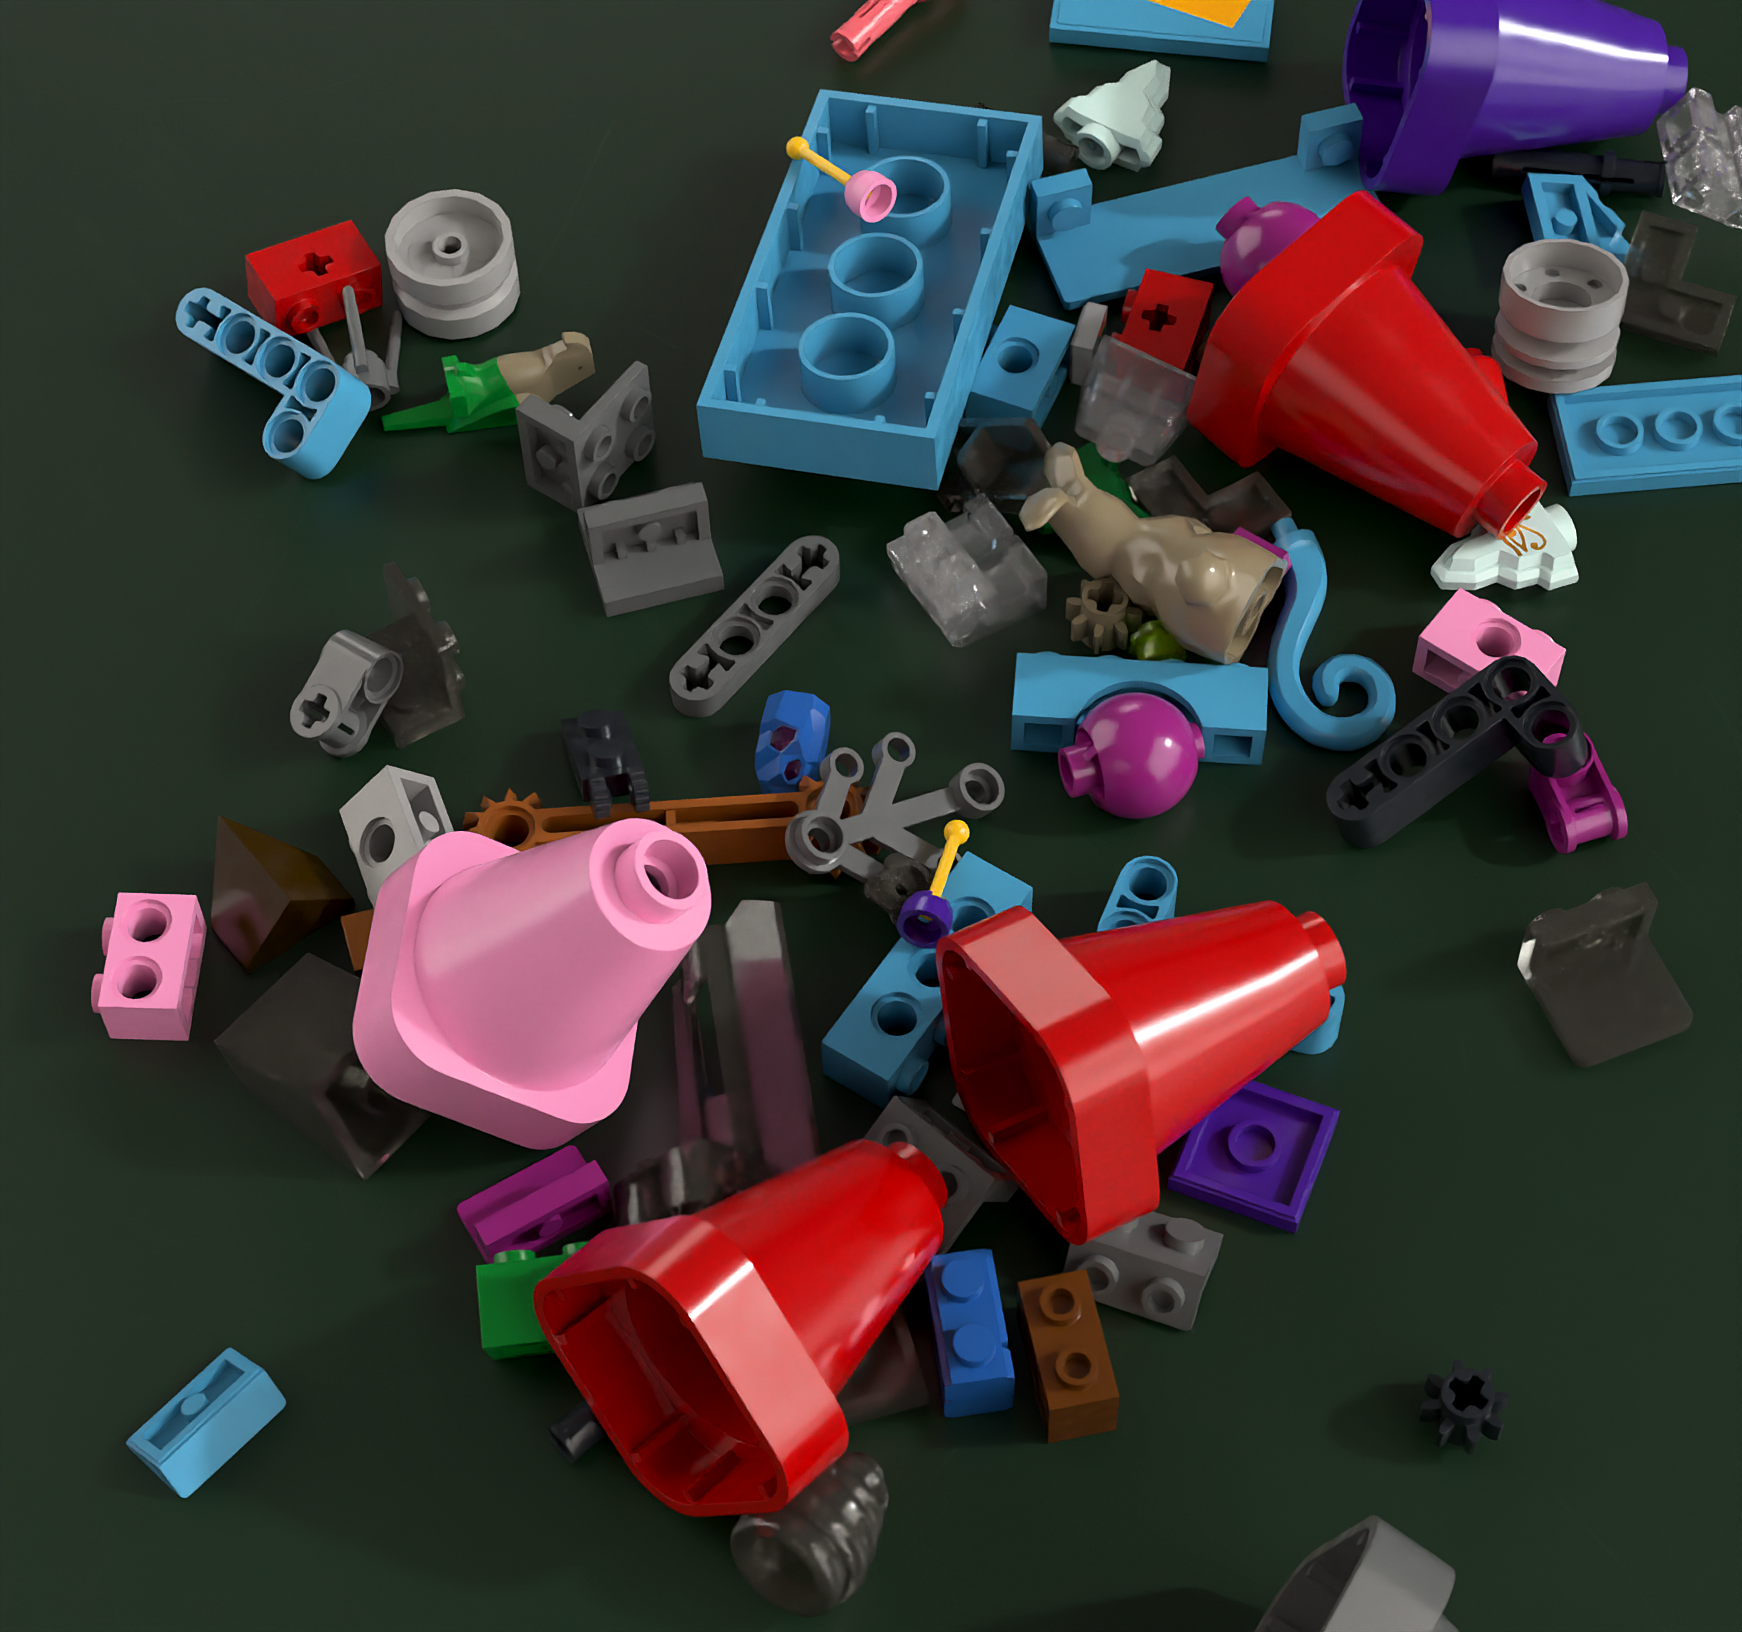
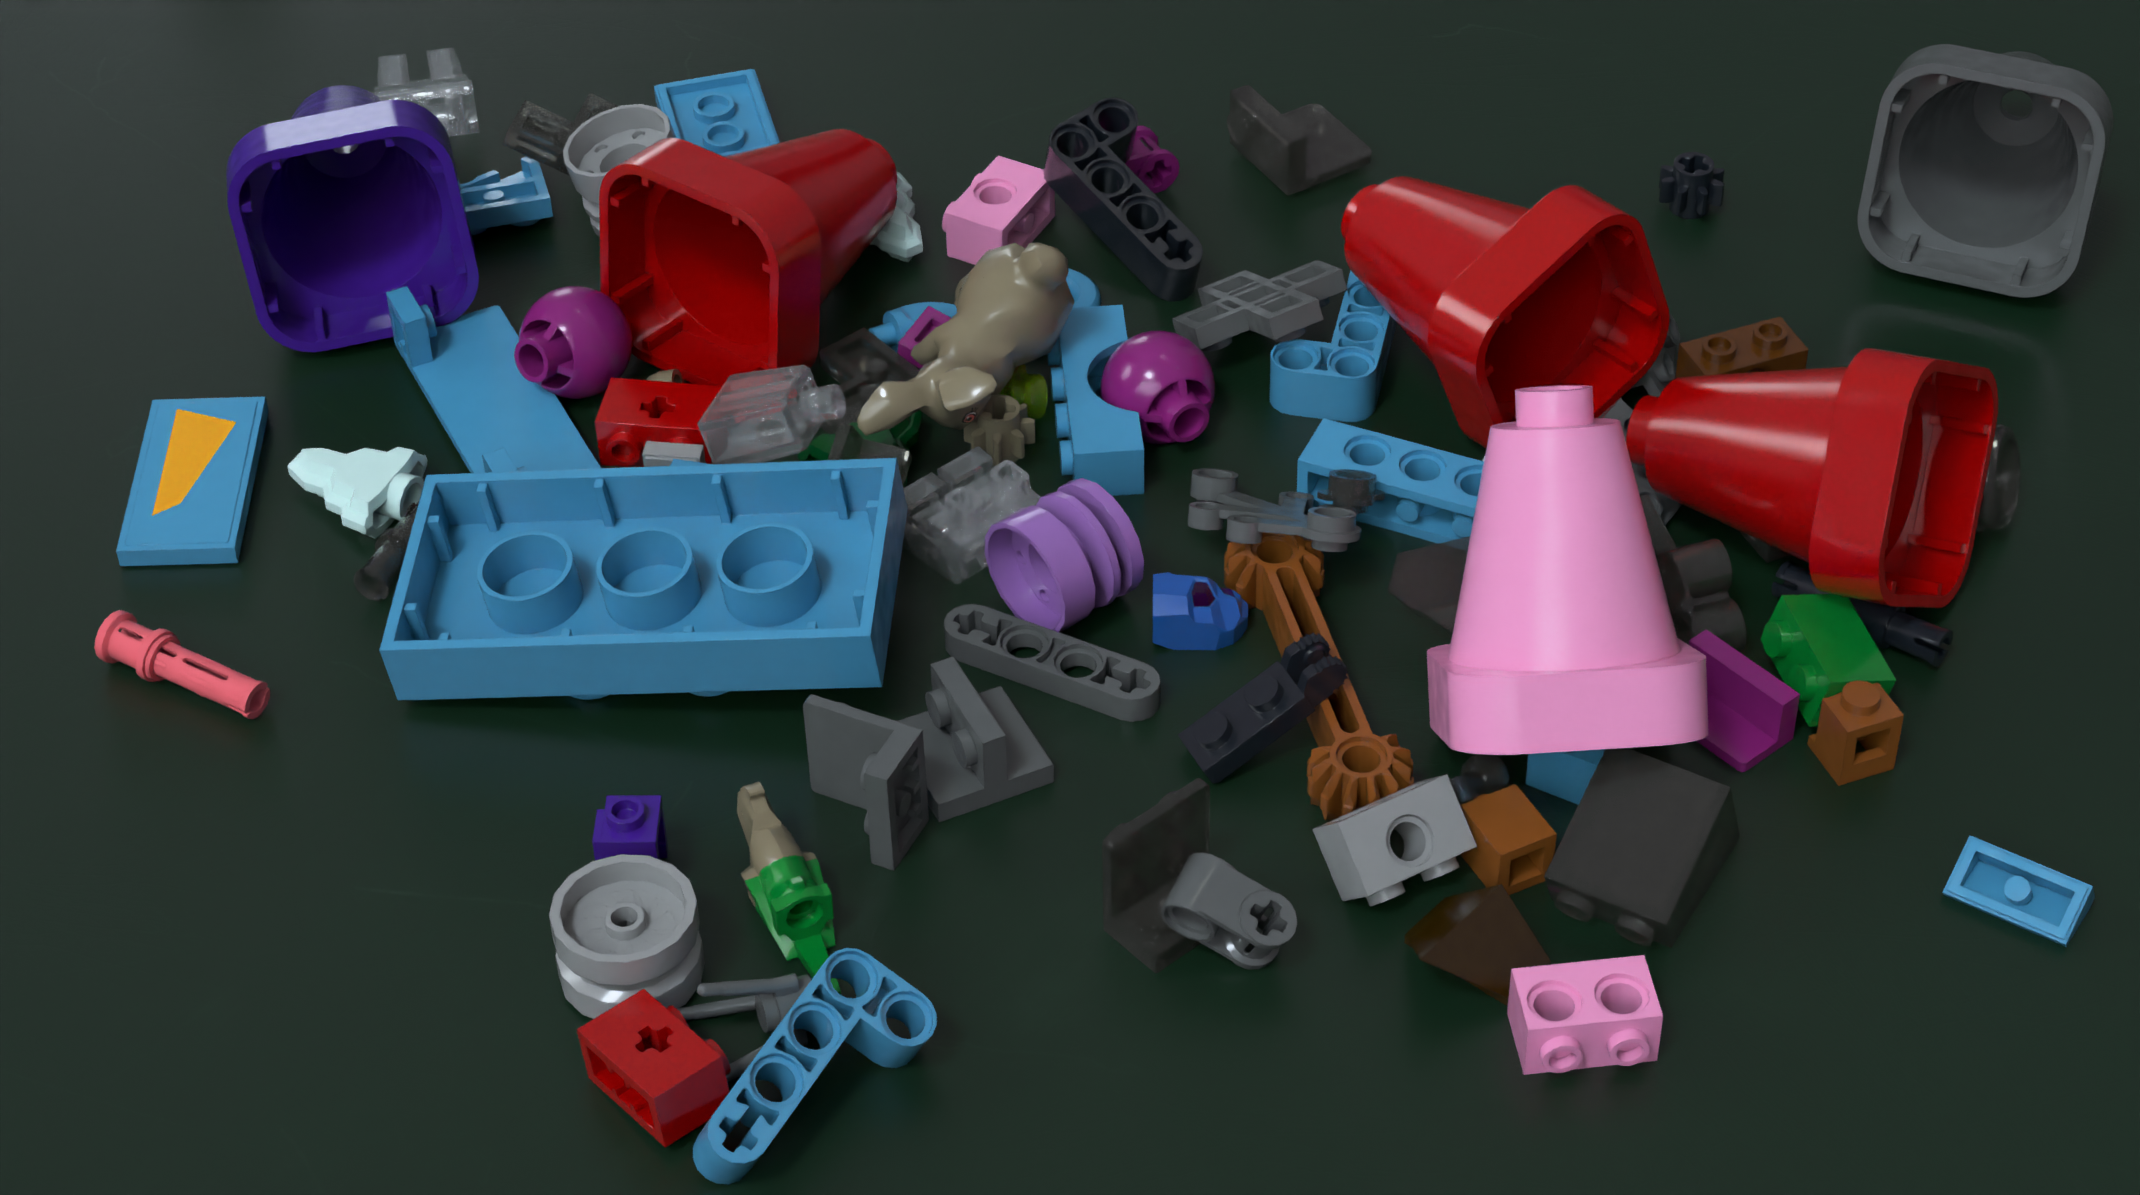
camera: 100 degrees left, 15 degrees down
bright pink hinge [786,137,897,223] -> none
dark purple hinge [897,820,970,949] -> none
none -> dark purple window [592,795,668,860]
none -> medium lavender wheel [985,478,1144,633]
none -> dark grey plate [1172,260,1347,351]
none -> dark orange brick [1807,681,1904,786]

